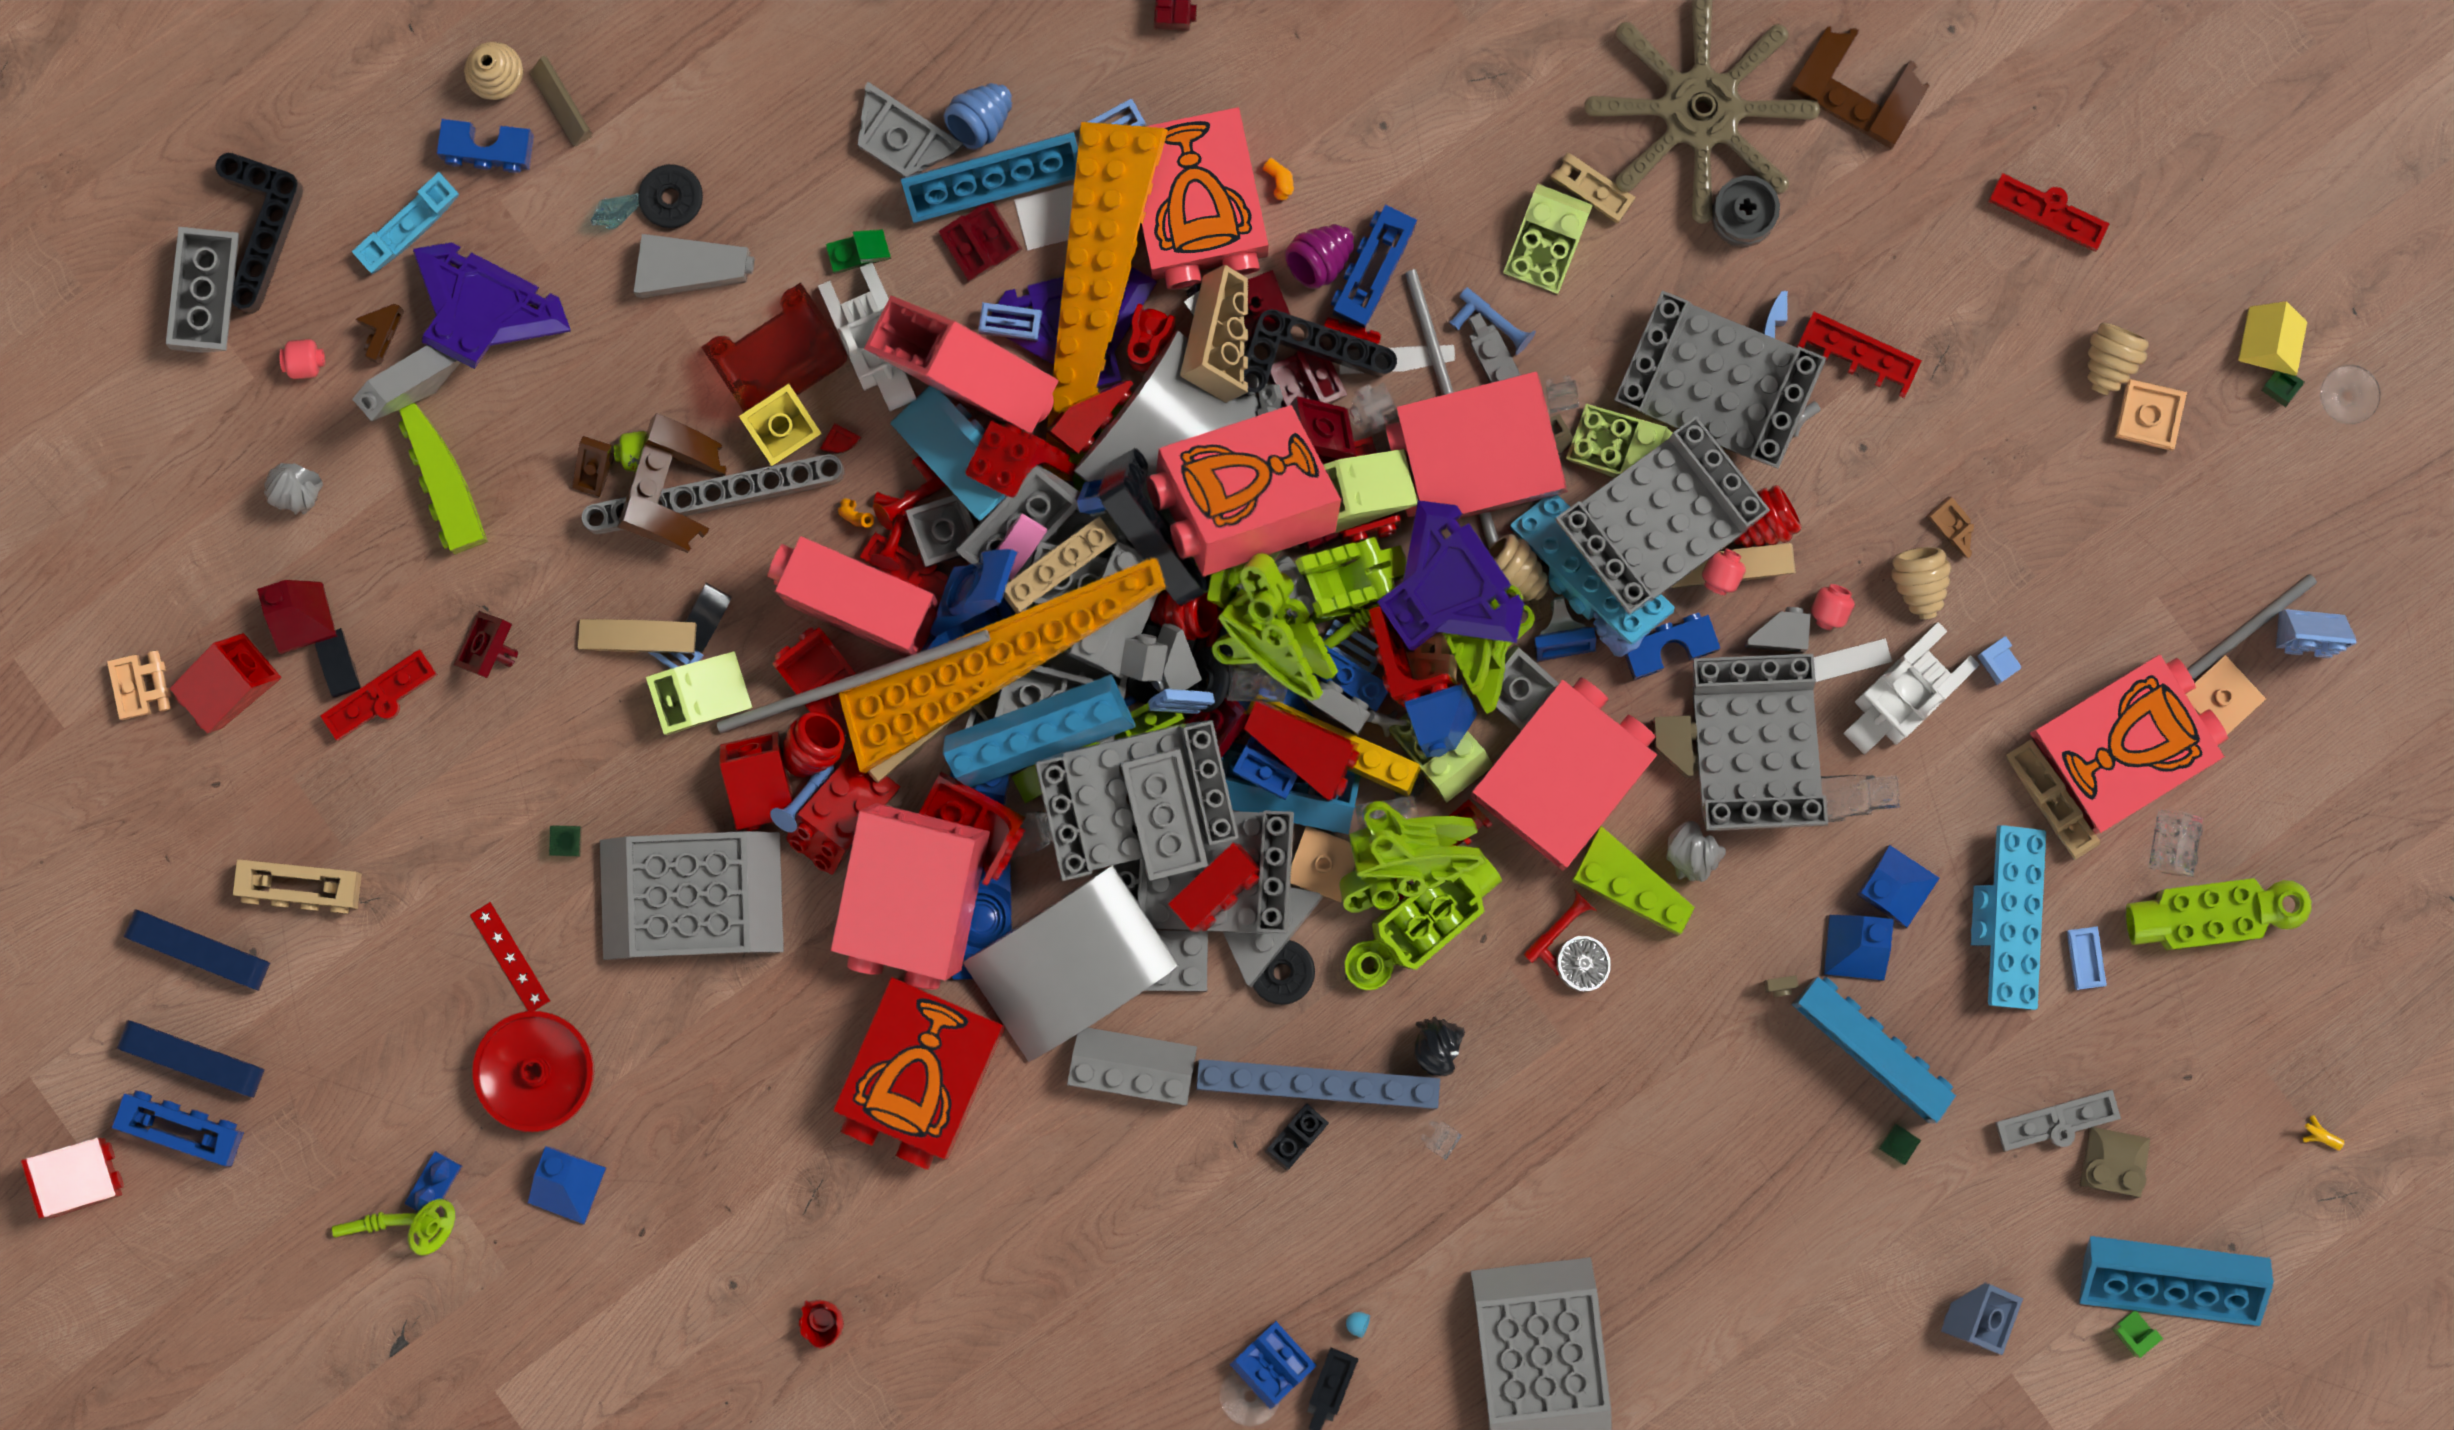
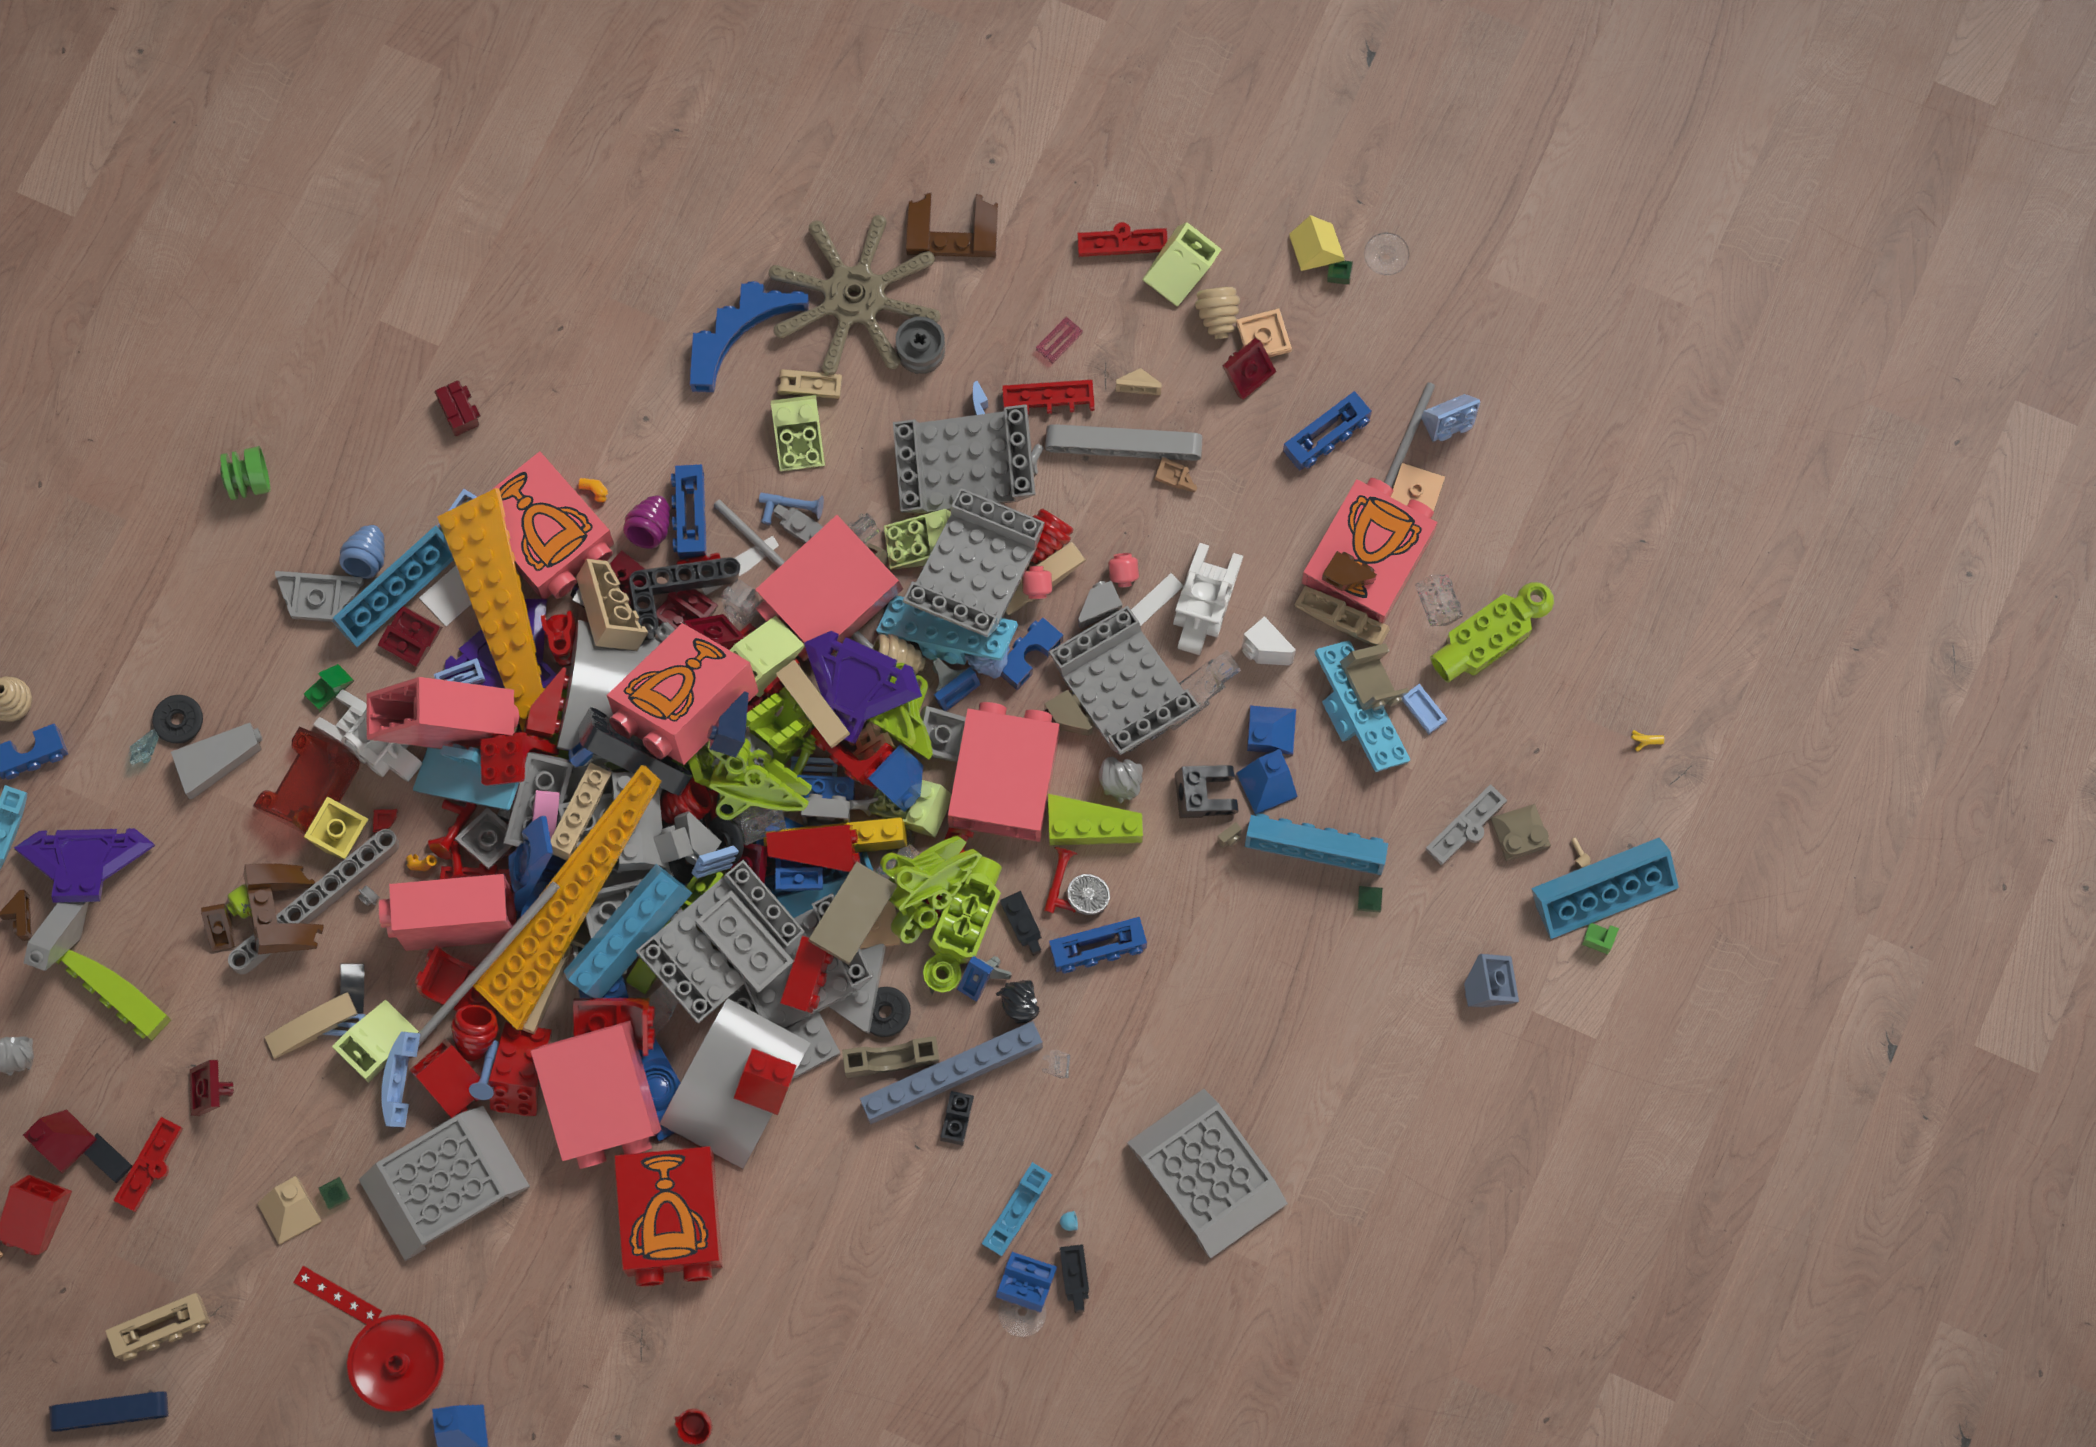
camera: 30 degrees left, 10 degrees down
dark tan slope [531,56,593,147] -> none
light grey slope [1067,1028,1197,1106] -> none
tan piece [1891,547,1951,619] -> none
light blue panel [1977,636,2021,685] -> none
none -> tan slope [258,1176,322,1245]
none -> light grey plate [358,885,380,906]
none -> light blue slope [382,1032,420,1127]
none -> blue arch [690,281,809,392]
none -> dark blue slope [707,691,749,758]
none -> red slope [733,1048,797,1115]
none -> tan slope [776,660,850,748]
none -> dark tan tile [808,862,897,965]
none -> dark tan arch [842,1036,940,1078]
none -> blue piece [957,956,1012,1002]
none -> dark azure slope [982,1162,1052,1256]
none -> black hinge [1000,891,1042,956]
none -> clear pink tile [1036,316,1083,364]
none -> light grey beam [1045,424,1203,461]
none -> blue brick [1049,917,1147,974]
none -> tan slope [1116,368,1162,395]
none -> yellowish green slope [1142,222,1222,306]
none -> black brick [1175,765,1239,819]
none -> dark red tile [1222,337,1276,400]
none -> white slope [1242,616,1296,666]
none -> blue brick [1283,391,1372,471]
none -> reddish brown slope [1322,551,1377,591]
none -> dark tan panel [1340,643,1409,711]
none -> tan hand [1571,838,1590,869]

